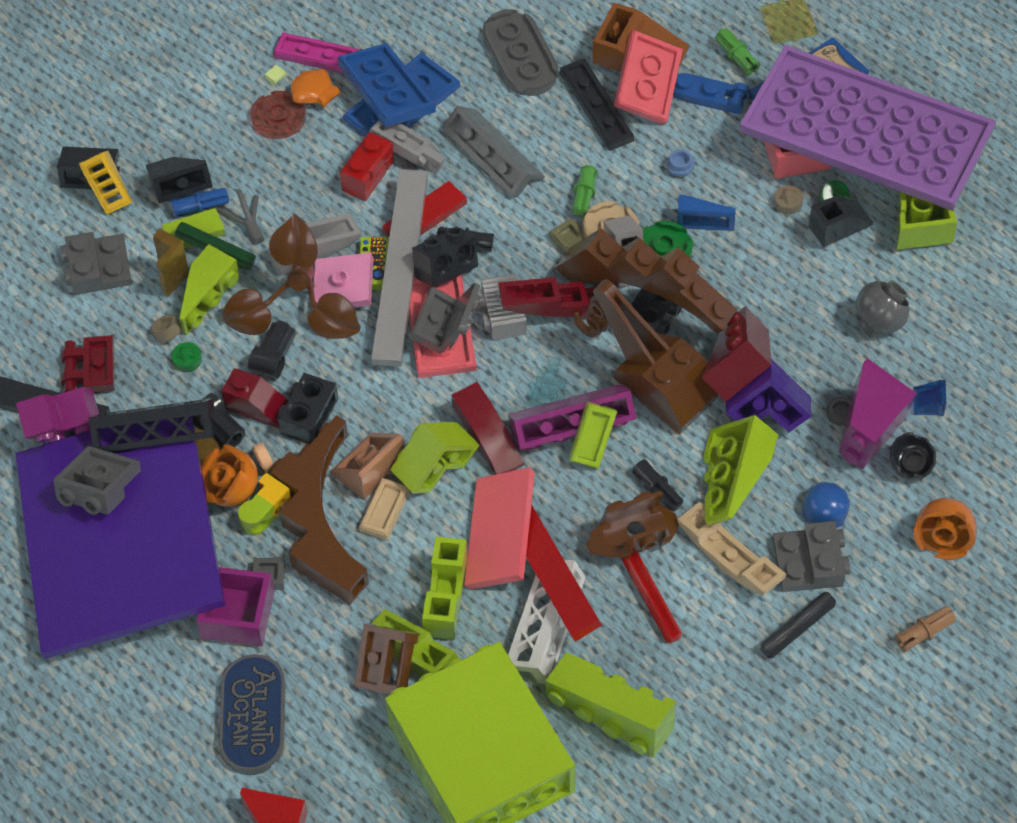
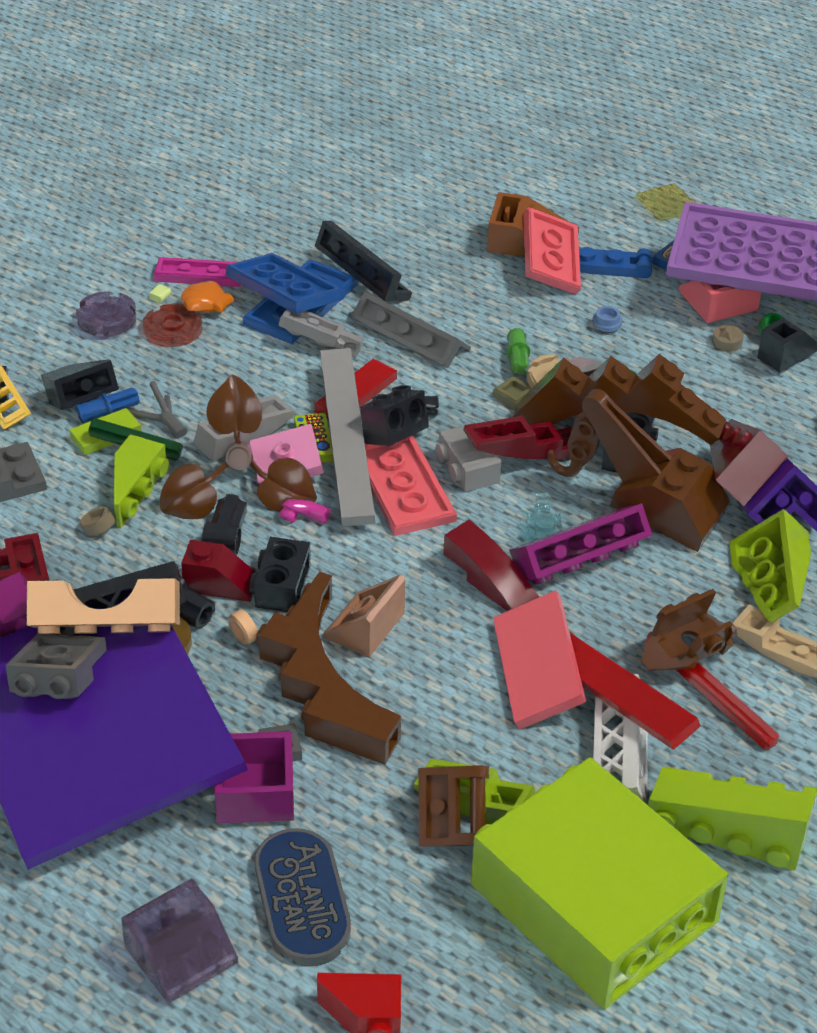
camera: 15 degrees left, 15 degrees down
pearl gold panel [153,228,189,297] -> none
green tile [171,342,202,372] -> none
orange cylinder [201,444,258,508] -> none
leg [238,473,291,536] -> none
red brick [339,132,394,201] -> none
tan tile [359,478,411,541] -> none
lime brick [390,422,480,494] -> none
dark grey bracket [409,283,481,354] -> none
lime arch [422,536,468,640] -> none
dark grey tile [483,9,558,96] -> none
black tile [560,58,634,151] -> none
lime tile [568,402,617,469] -> none
black axle [632,459,683,512] -> none
blue slope [677,195,736,231] -> none
bright green axle [715,28,760,76] -> none
none -> light nougat arch [27,579,180,634]
none -> clear purple plate [76,292,137,340]
none -> clear purple slope [121,878,238,1004]
none -> dark pink arm [279,499,331,524]
none -> black fence [315,221,412,301]

